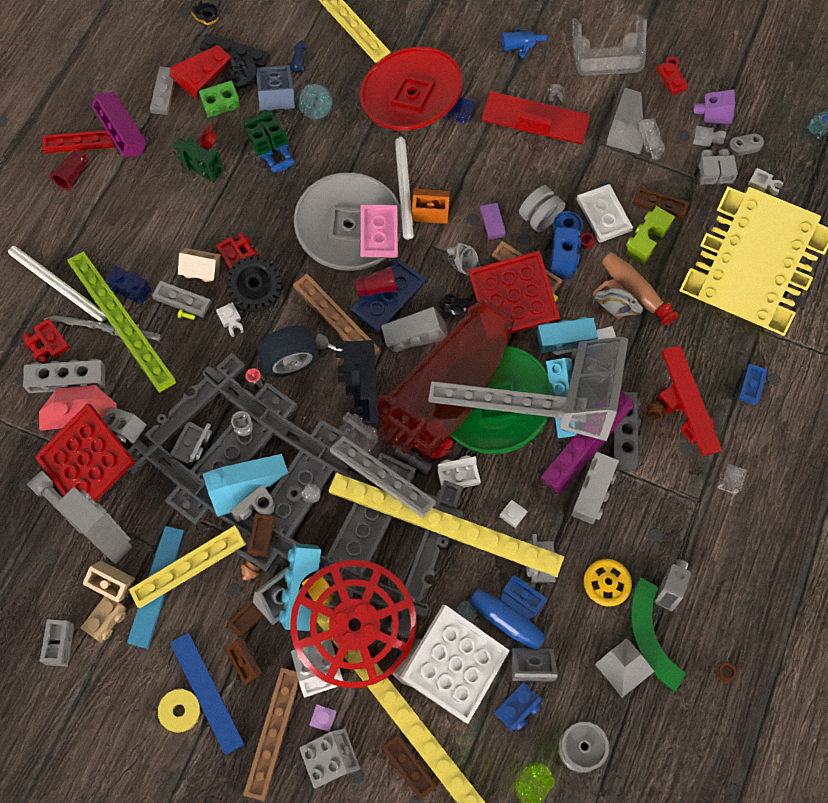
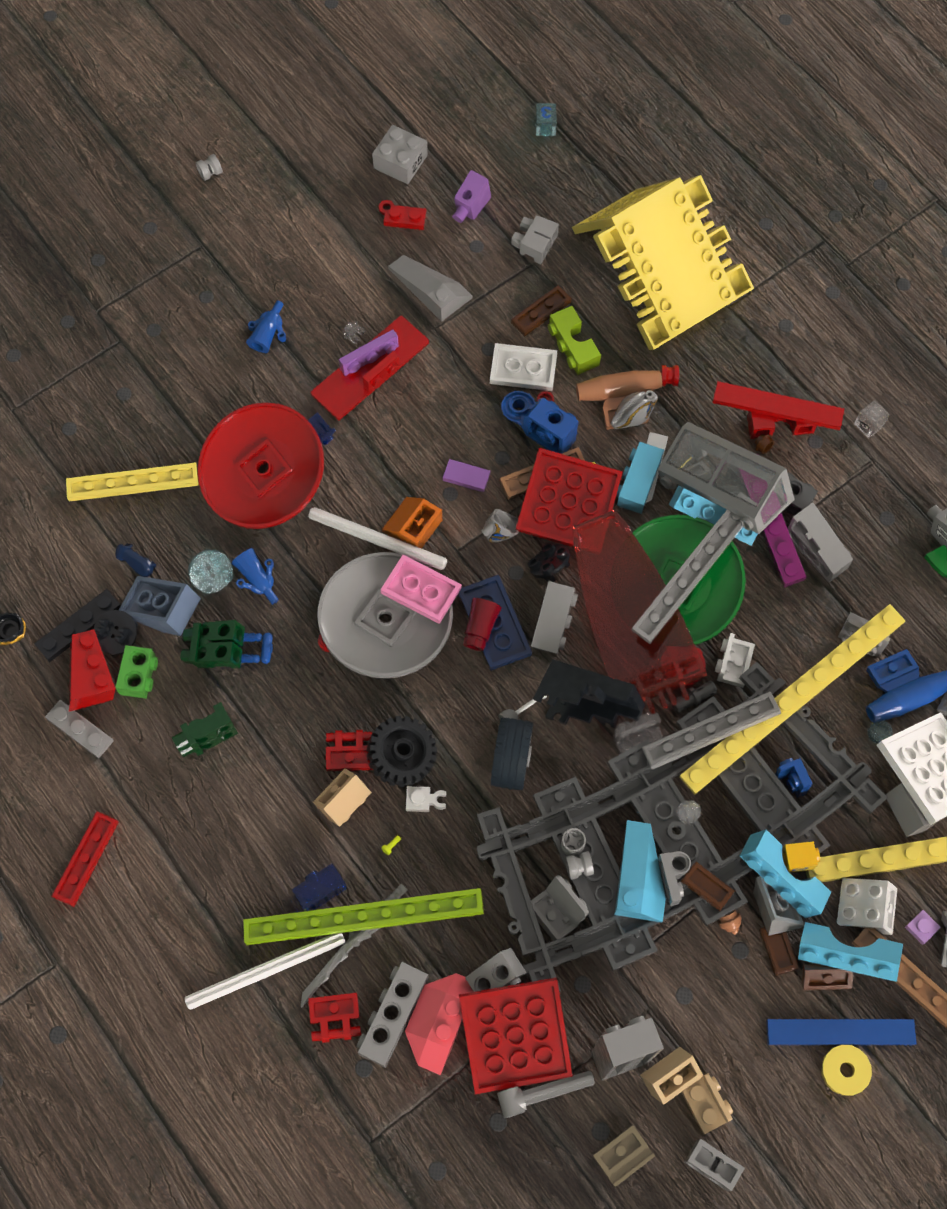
camera: 60 degrees left, 0 degrees up
dark red plant [50,150,89,191] -> none
magenta brick [92,92,146,157] -> none
dark azure tile [127,526,185,649] -> none
light yellow plate [129,526,246,608] -> none
light grey plate [152,281,211,318] -> none
red piece [197,124,217,150] -> none
piece [245,368,265,393] -> none
red dish [290,560,417,688] -> none
medium nougat plate [293,274,380,356] -> none
white plate [499,500,527,528] -> none
light grey wheel [519,185,565,232] -> none
clear windscreen [573,14,647,76] -> none
yellow plate [584,559,632,606] -> none
clear bracket [637,118,665,160] -> none
light grey plate [693,126,726,147] -> none
light grey plate [728,134,764,156] -> none
blue plate [738,364,768,405] -> none
white plate [748,168,783,196] -> none
none -> blue piece [231,548,279,604]
none -> medium lavender plate [339,330,399,376]
none -> light grey brick [372,125,428,184]
none -> light grey wheel [565,851,594,880]
none -> dark tan plate [593,1125,655,1187]
none -> blue bracket [775,758,812,798]
none -> medium azure arch [798,922,903,982]

